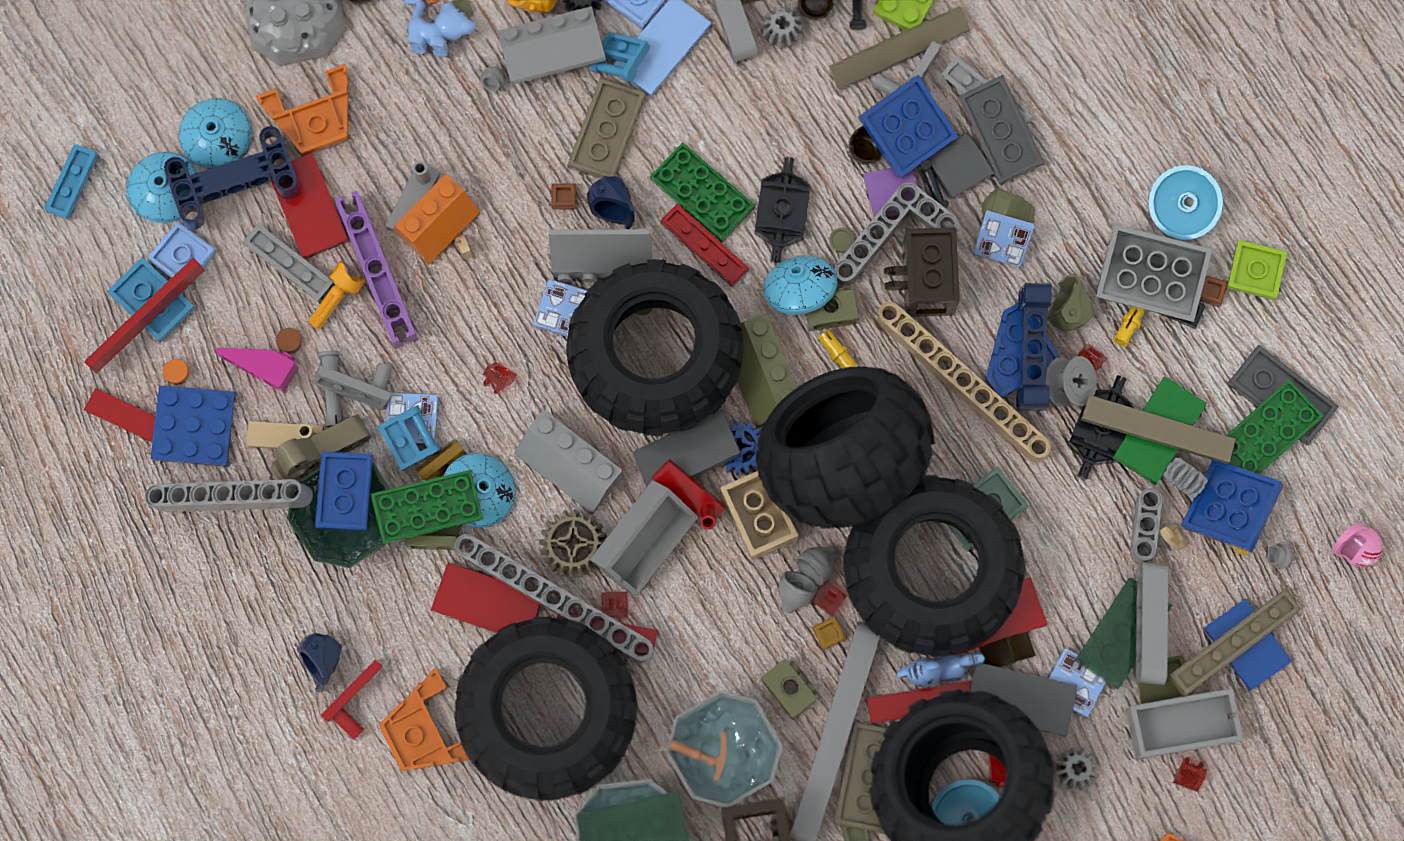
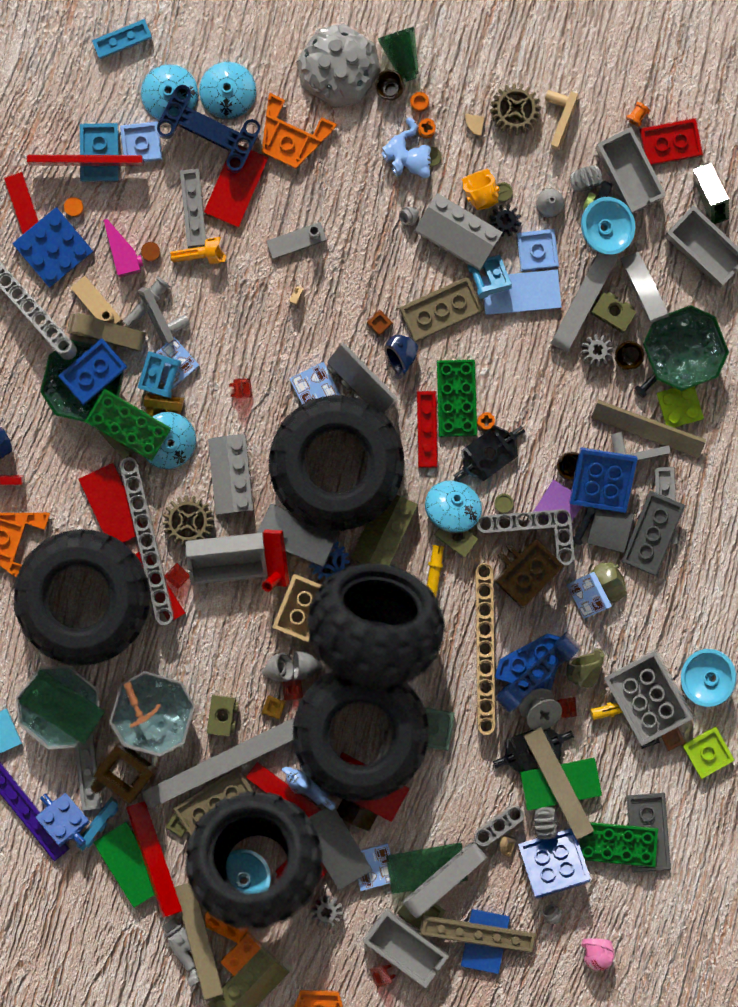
camera: 40 degrees right, 10 degrees up
medium lavender piece [334,191,419,349] -> none
orange slope [393,174,480,264] -> none
none -> orange bush [477,412,495,431]

